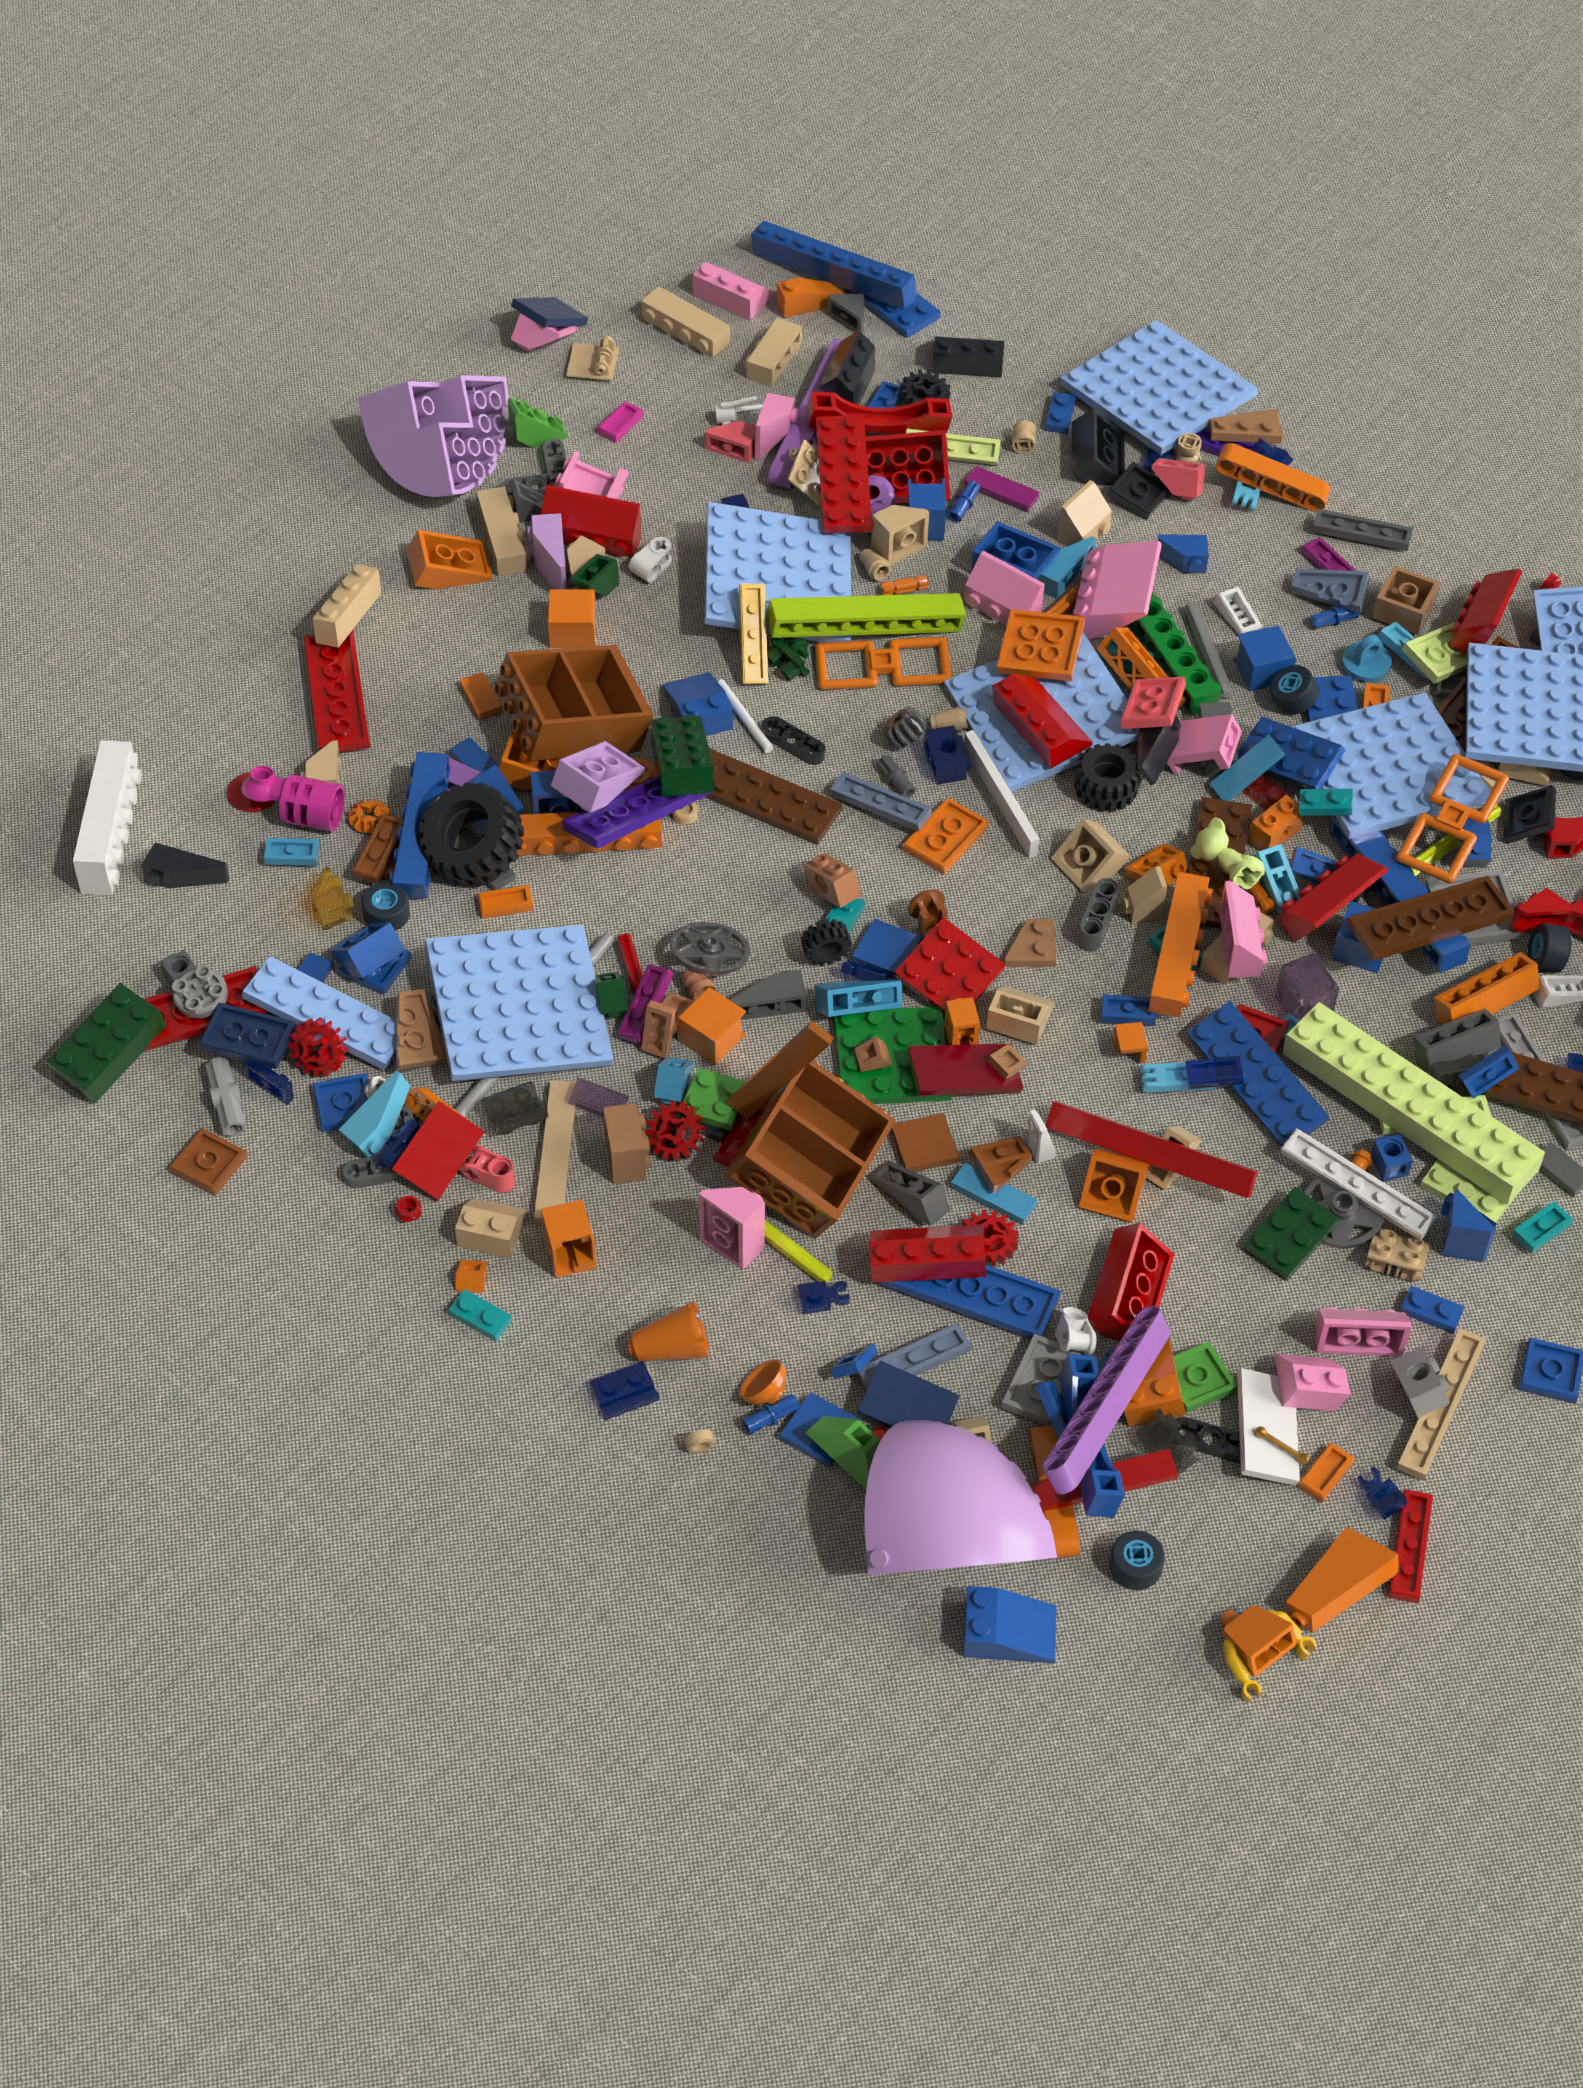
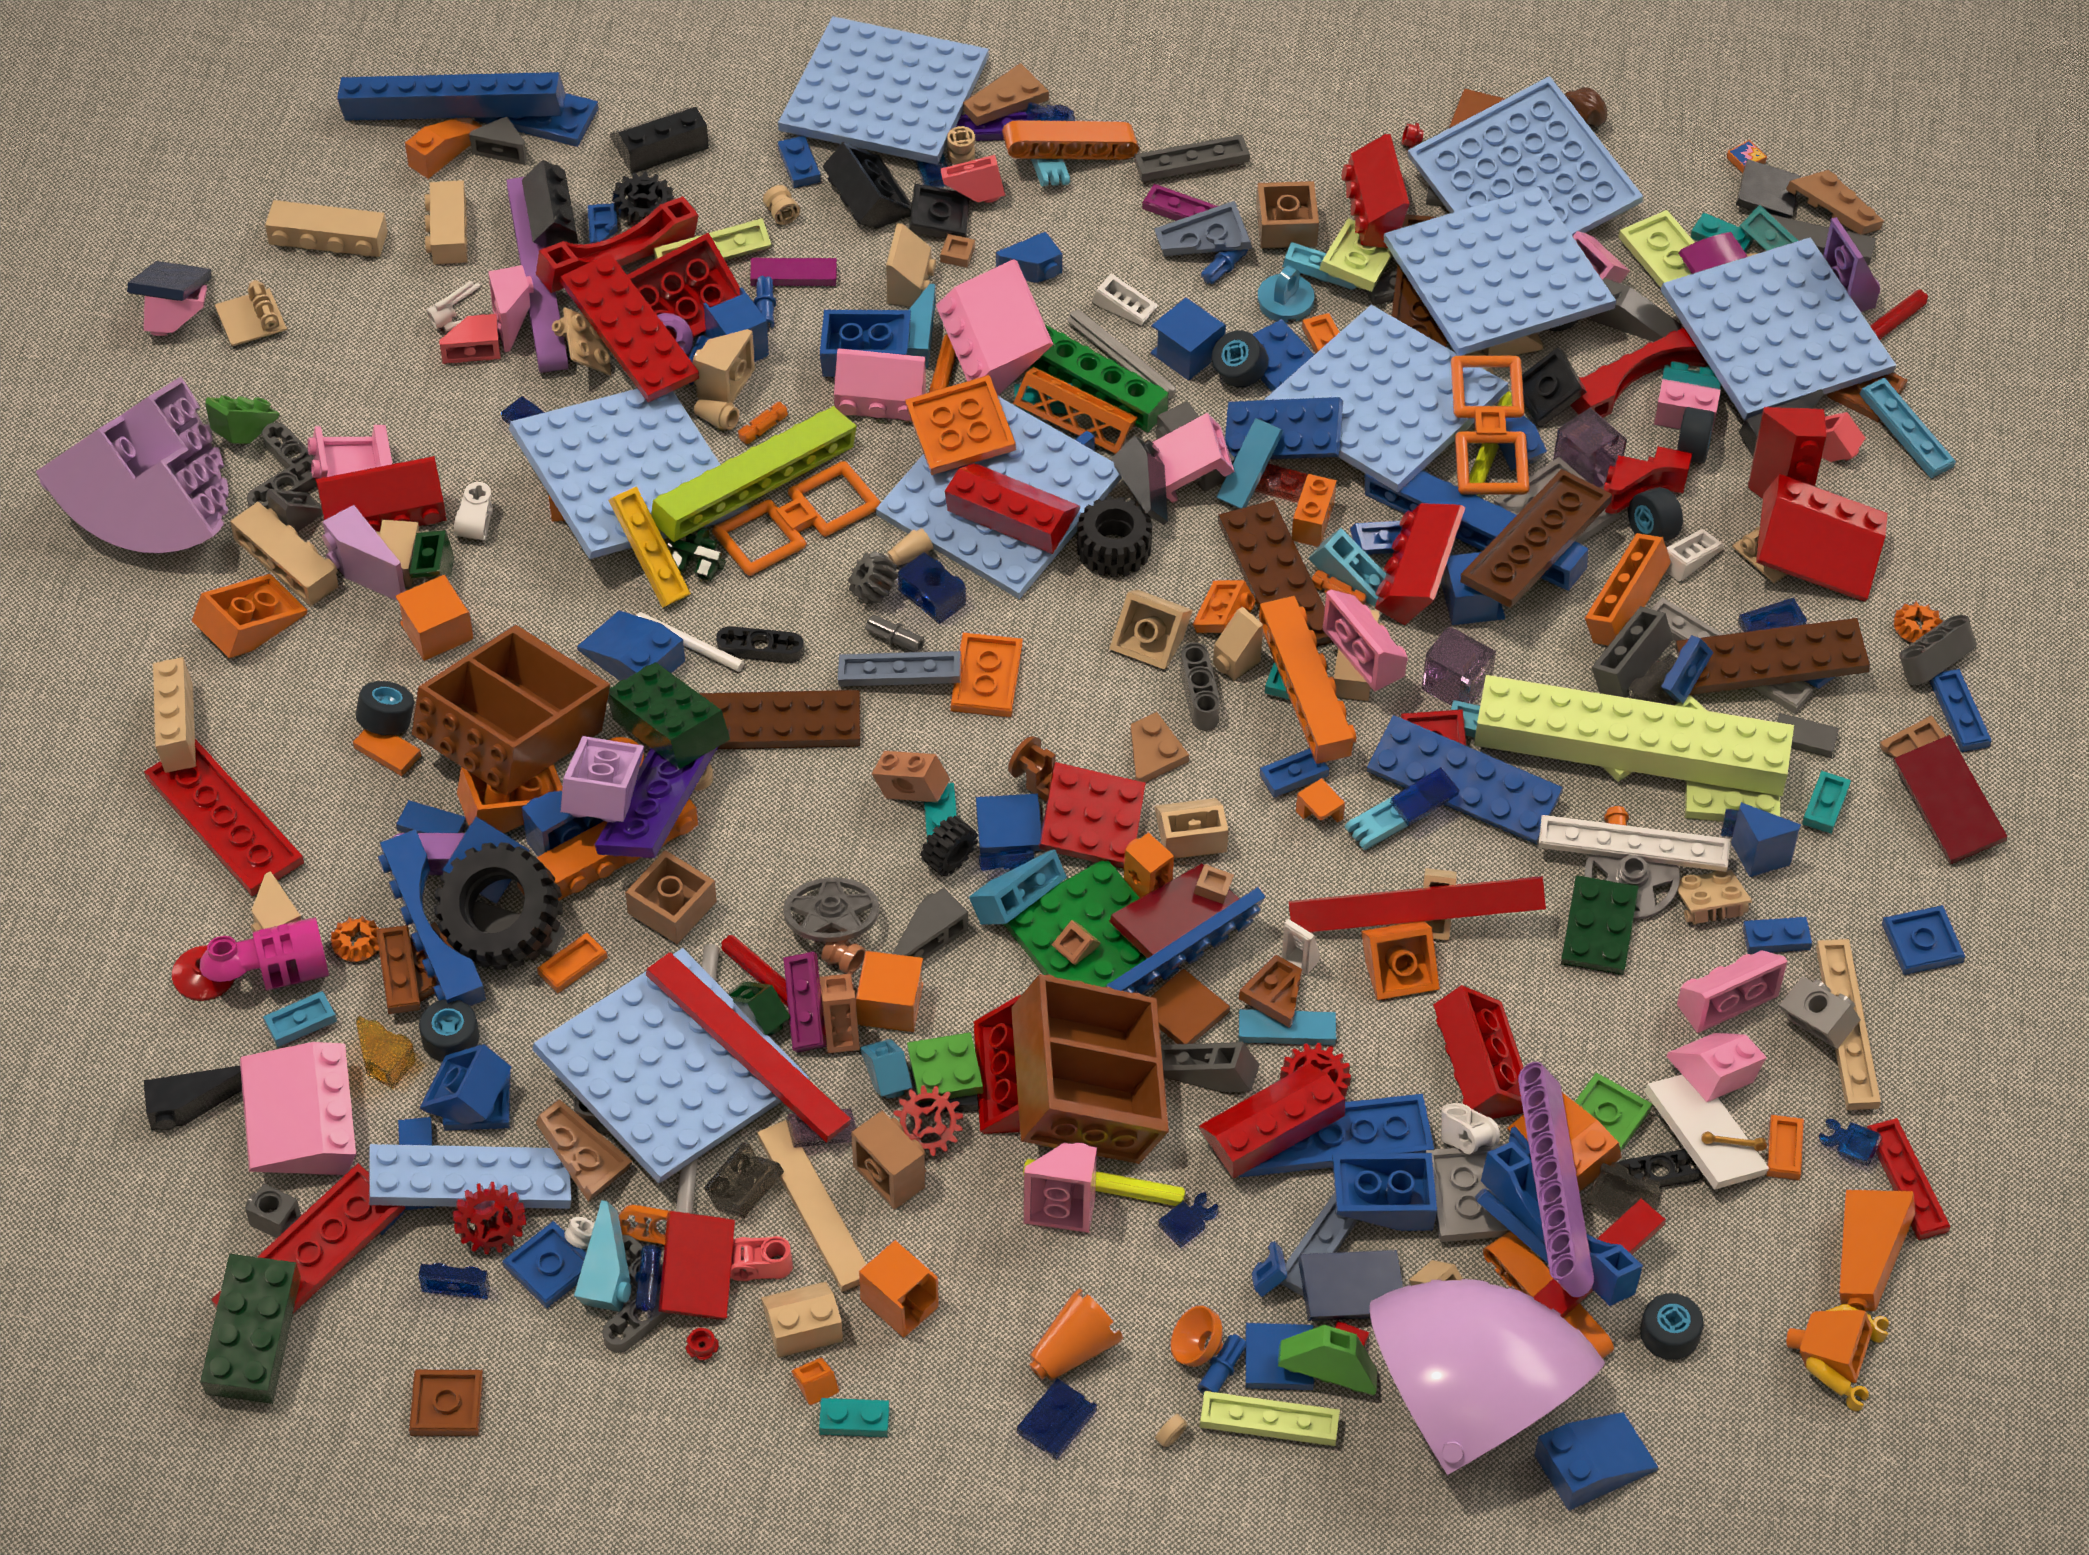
camera: 30 degrees left, 0 degrees up
white brick [73,740,141,895] -> none
light grey tile [172,965,228,1018] -> none
dark blue tile [199,1002,296,1069] -> none
light grey piece [205,1057,246,1137] -> none
dark pink tile [597,401,644,443] -> none
bright pink slope [692,262,775,321] -> none
dark orange tile [726,1021,834,1119] -> none
white tile [964,730,1039,858] -> none
coral tile [1120,677,1186,729] -> none
yellowish green animal [1190,817,1265,889] -> none
teal plate [1299,788,1353,816] -> none
blue brick [1371,1134,1413,1182] -> none
none -> bright pink slope [240,1042,356,1175]
none -> black wheel [355,681,415,736]
none -> medium nougat brick [625,850,717,945]
none -> red tile [646,952,851,1143]
none -> medium nougat tile [940,234,975,268]
none -> blue plate [1106,887,1265,995]
none -> yellowish green plate [1200,1391,1340,1446]
none -> blue slope [1332,1153,1437,1231]
none -> piece [1553,407,1627,488]

